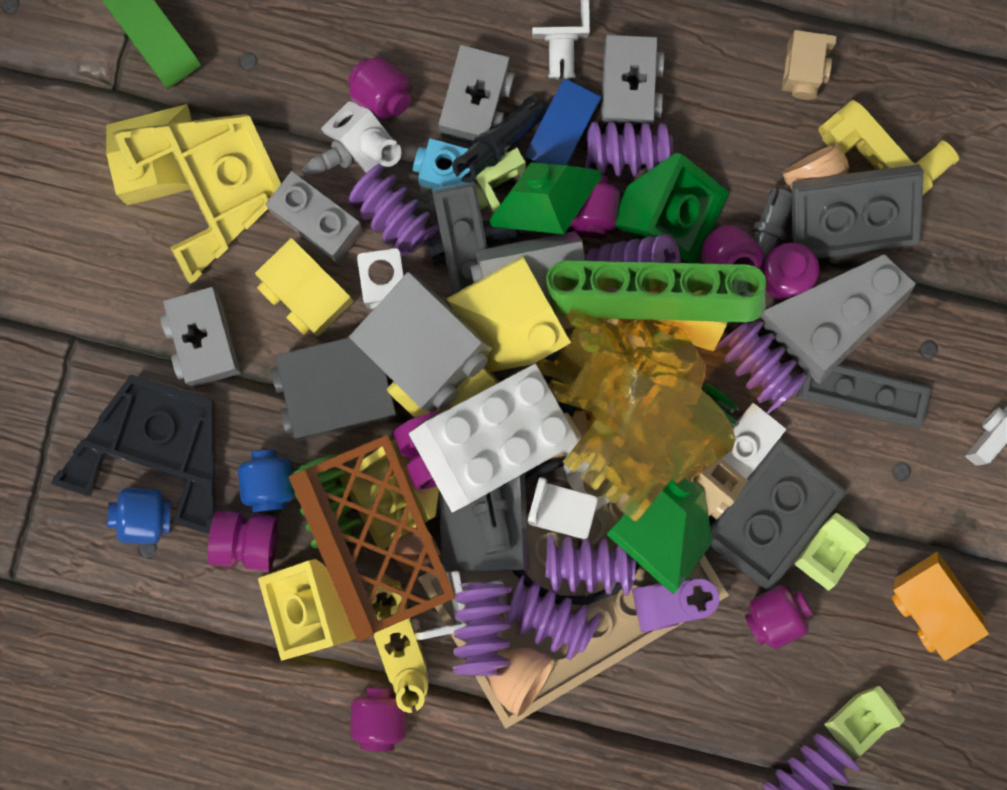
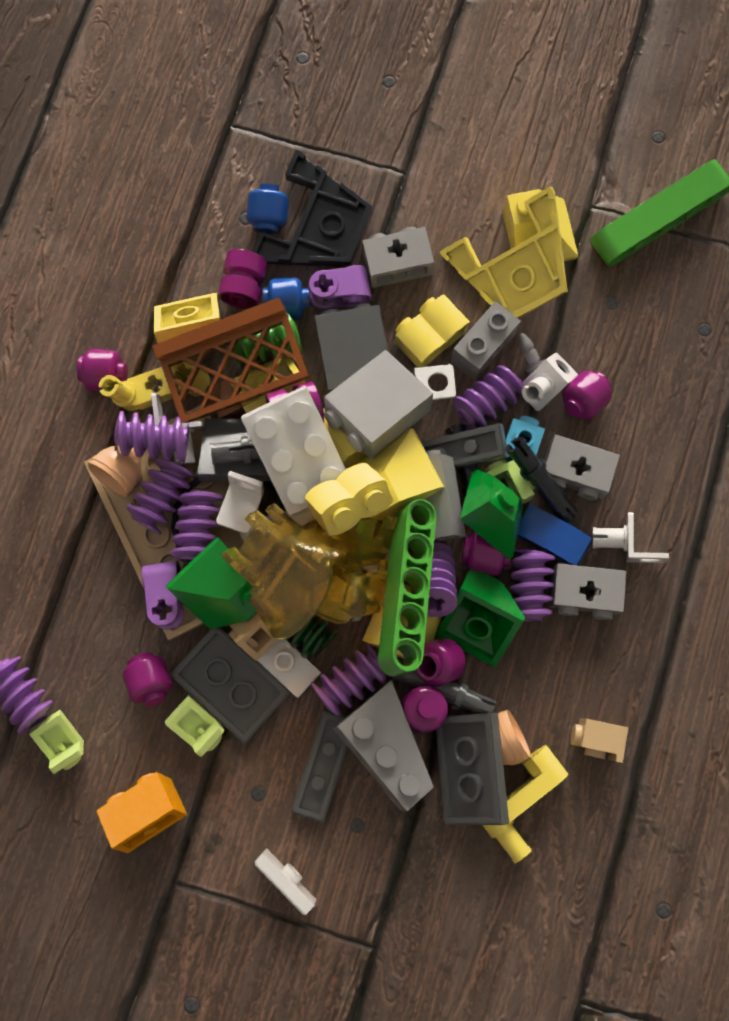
camera: 95 degrees right, 5 degrees down
none -> light yellow brick [304,463,393,536]
none -> medium lavender piece [309,265,372,310]

